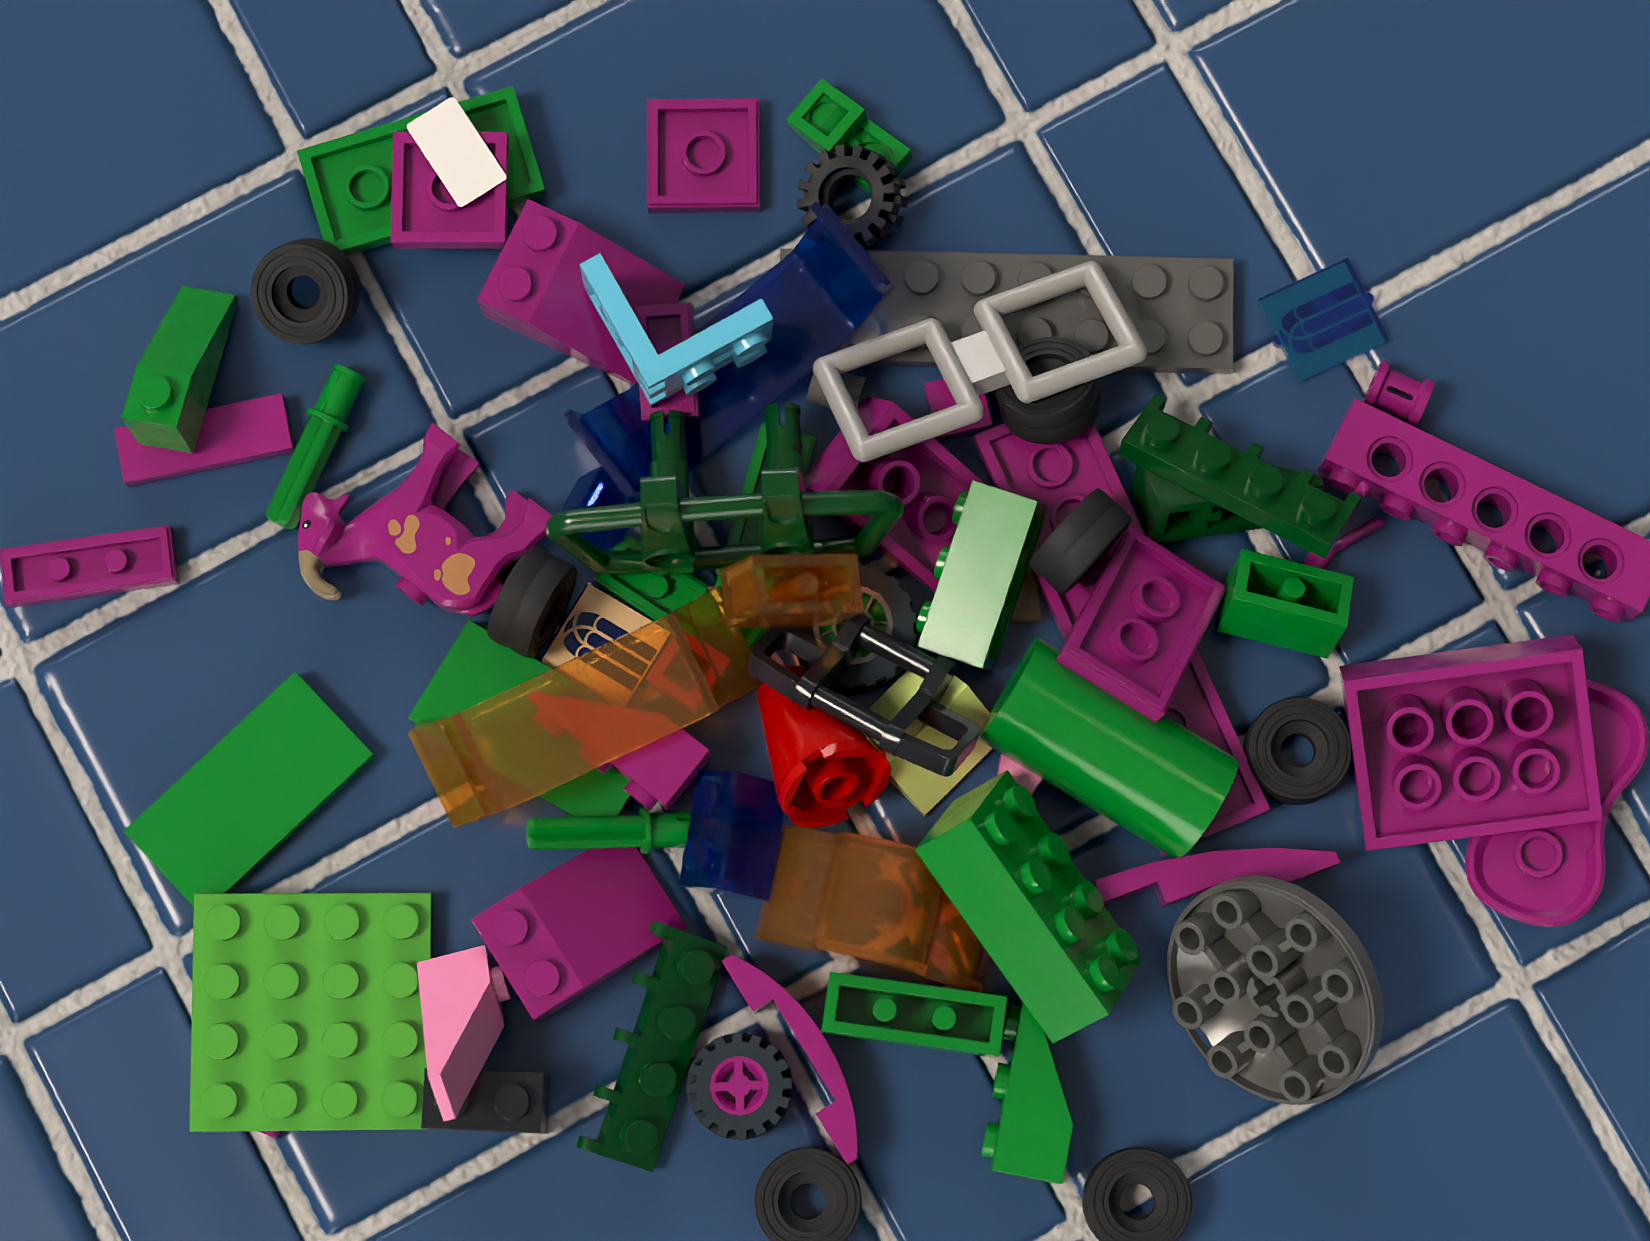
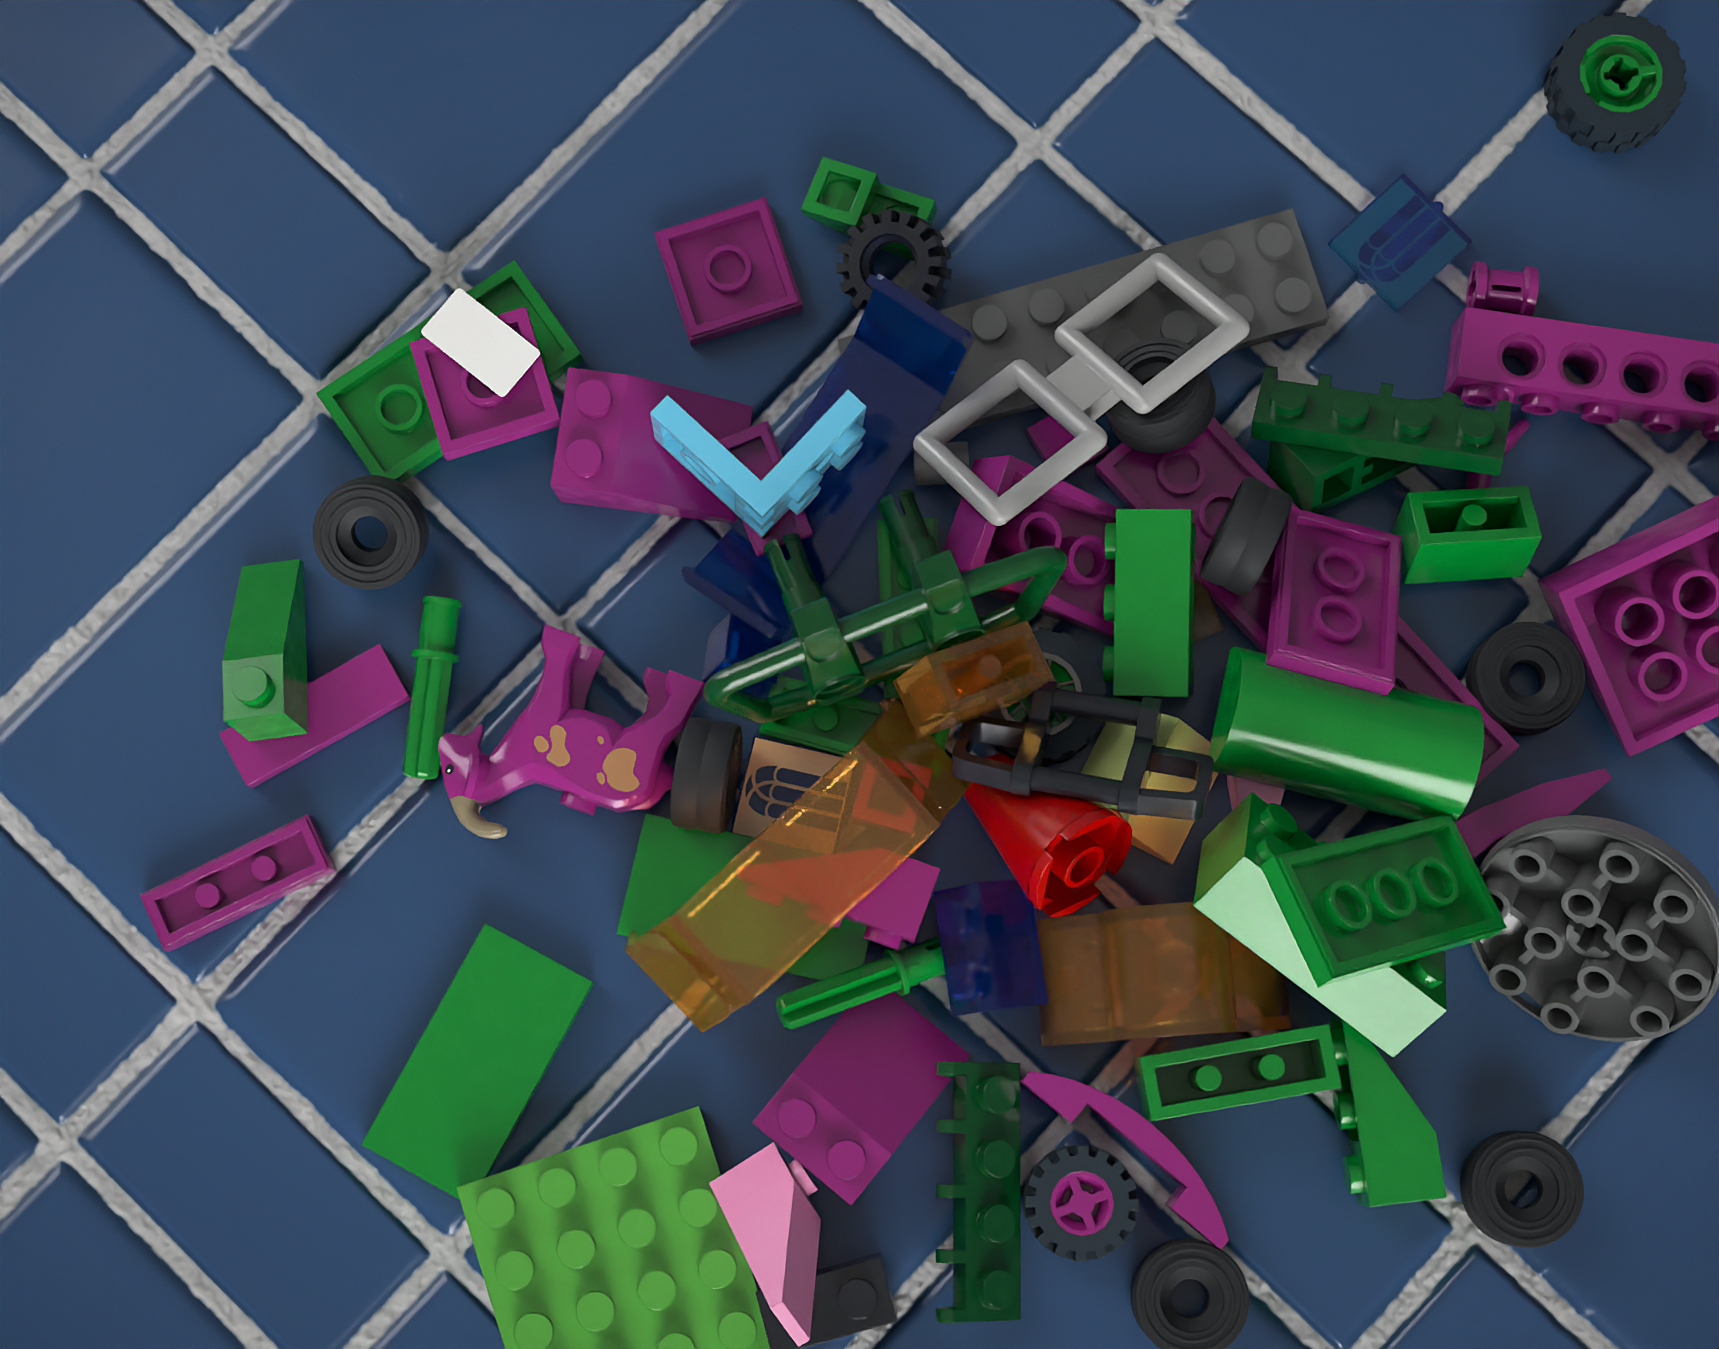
camera: 15 degrees left, 0 degrees up
none -> green tile [1260,814,1507,988]
none -> black wheel [1544,12,1687,154]

